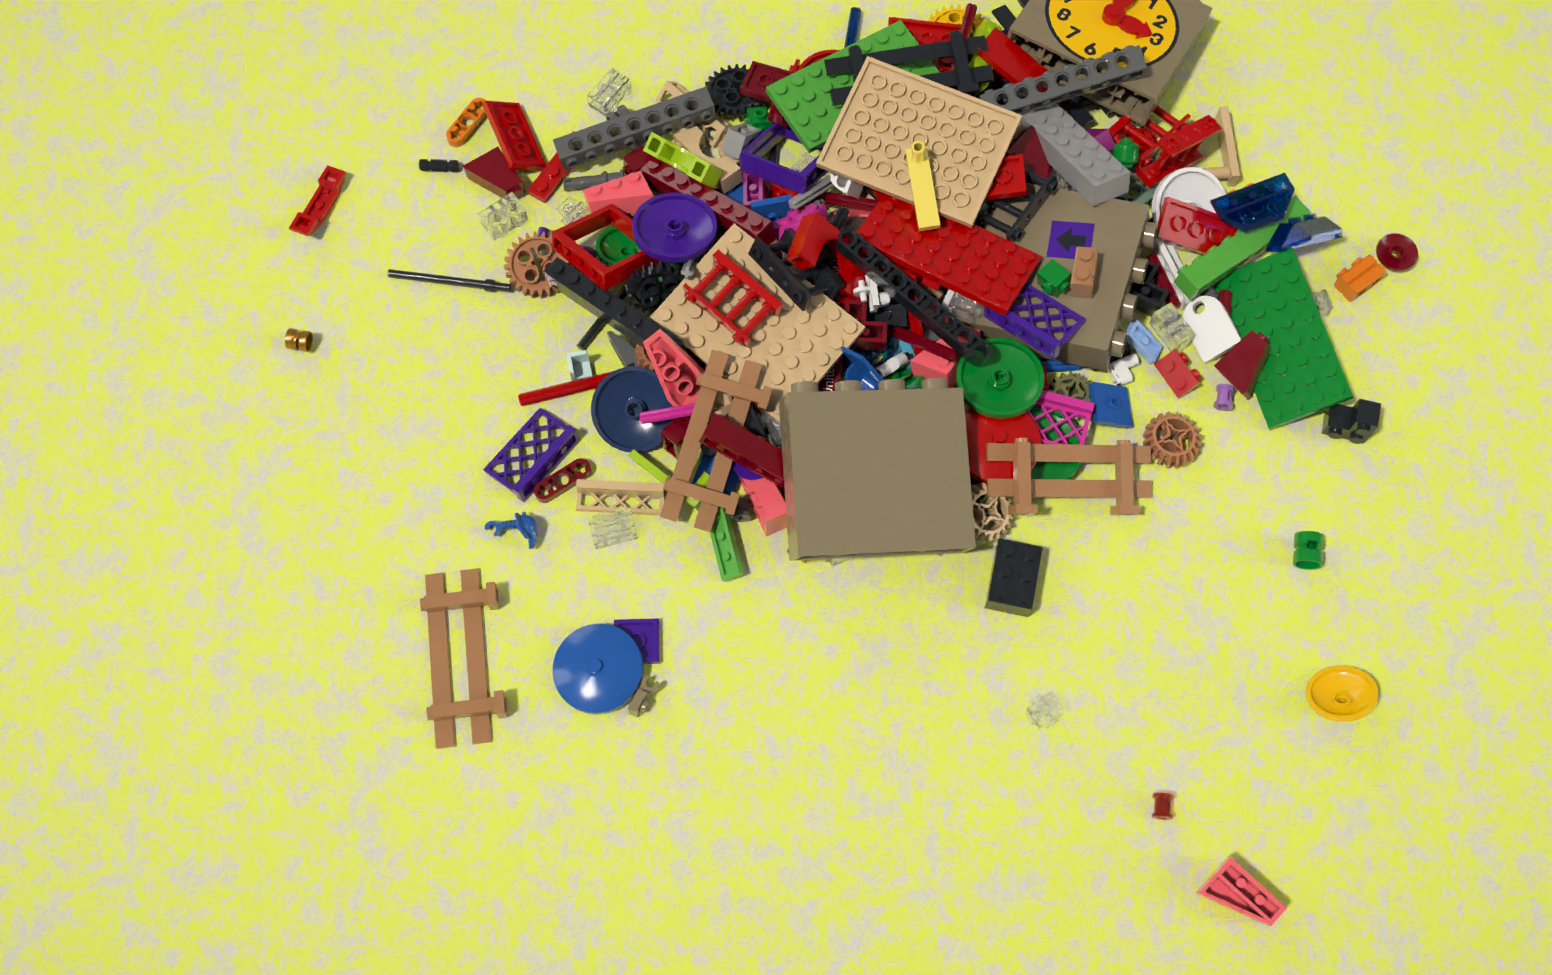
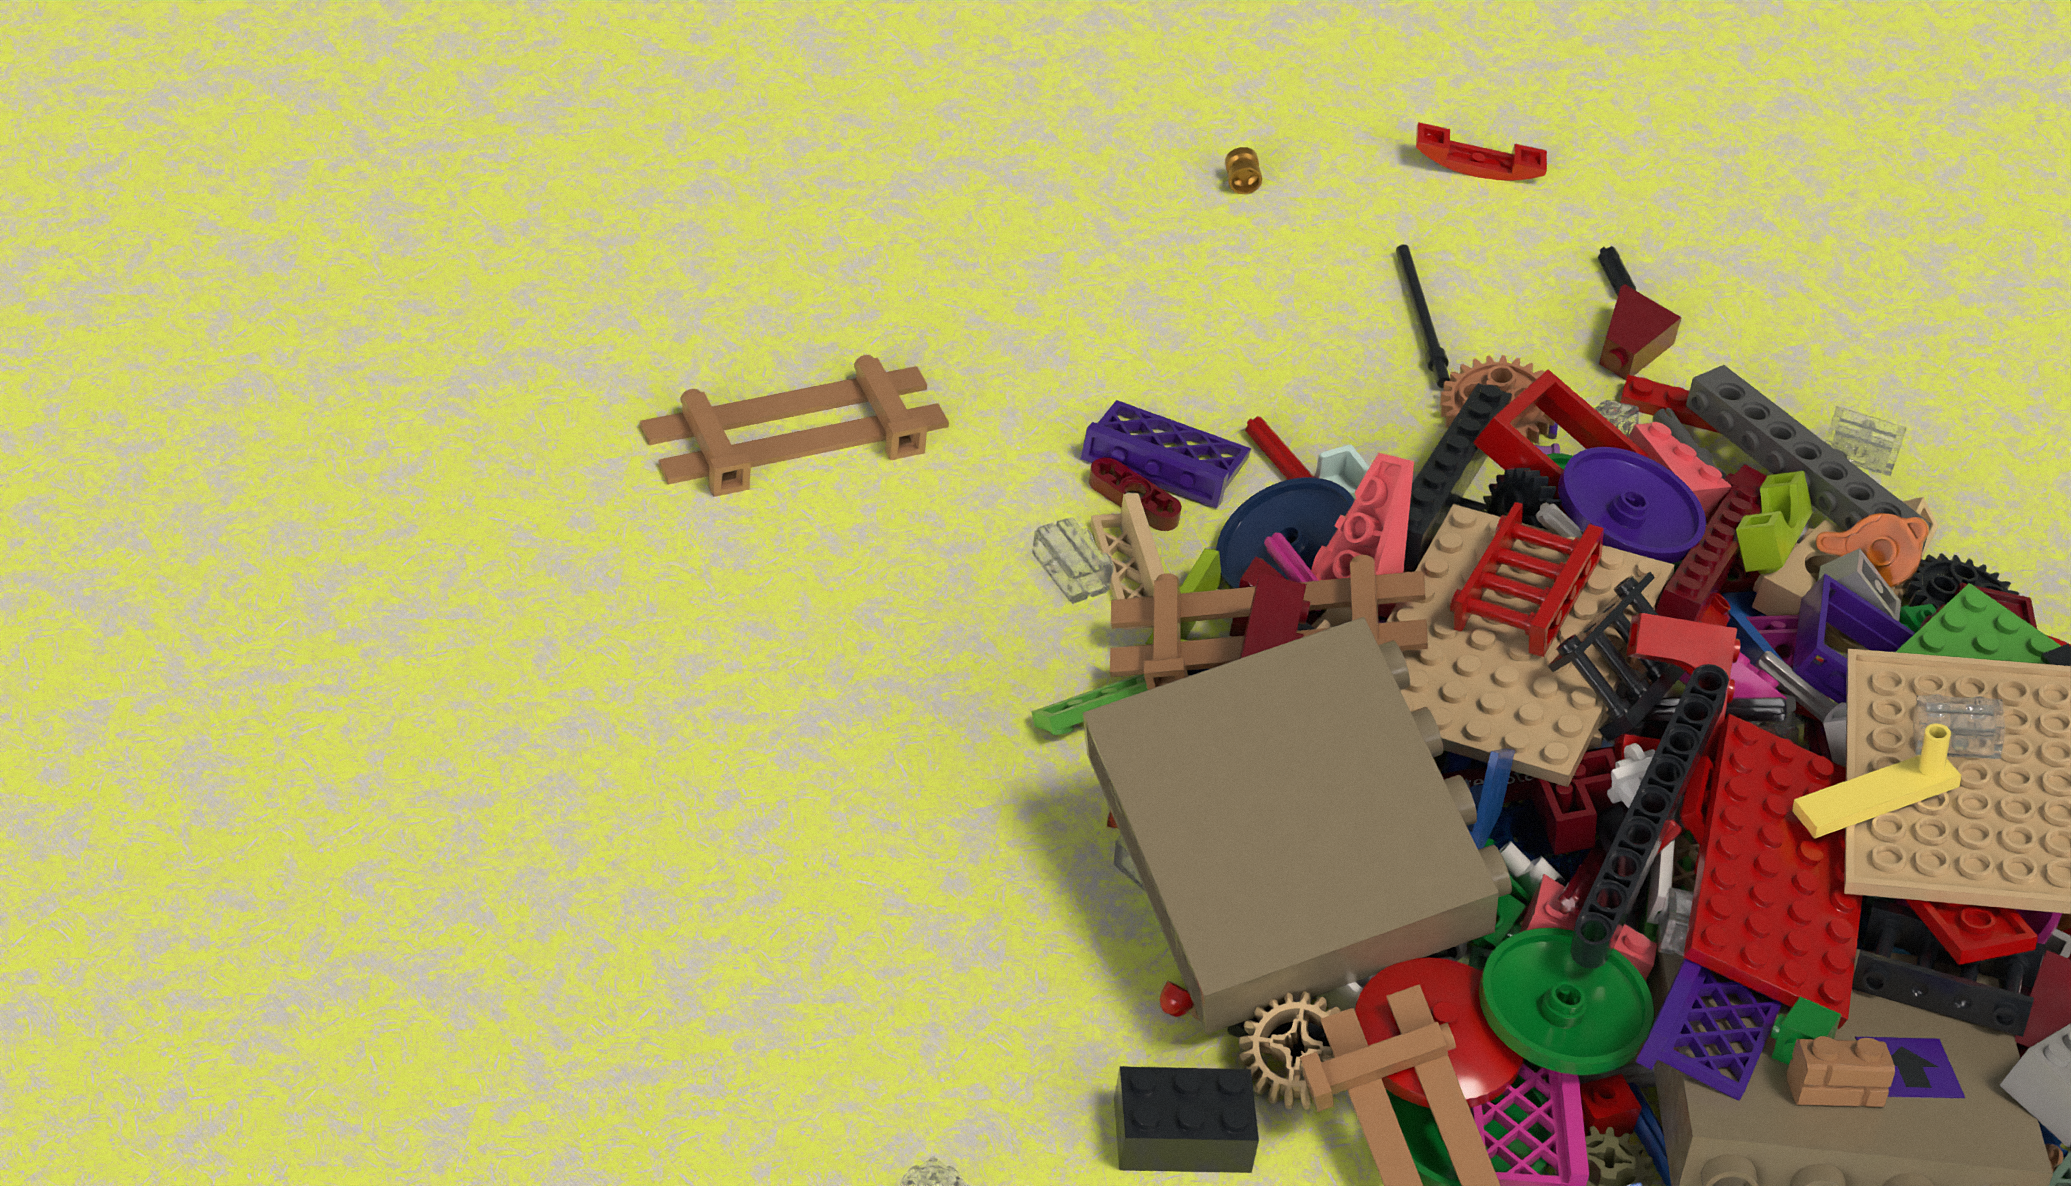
camera: 70 degrees right, 25 degrees down
orange beam [446,98,487,147] -> none
clear brick [478,192,528,241] -> none
red tile [483,100,546,171] -> none
blue piece [484,512,538,549] -> none
blue dish [553,624,644,715] -> none
dark purple tile [614,618,660,664] -> none
dark tan plate [628,676,659,718] -> none
none -> red hinge [1159,980,1193,1017]
none -> orange tile [1816,513,1929,588]
none -> clear brick [1913,694,2005,759]

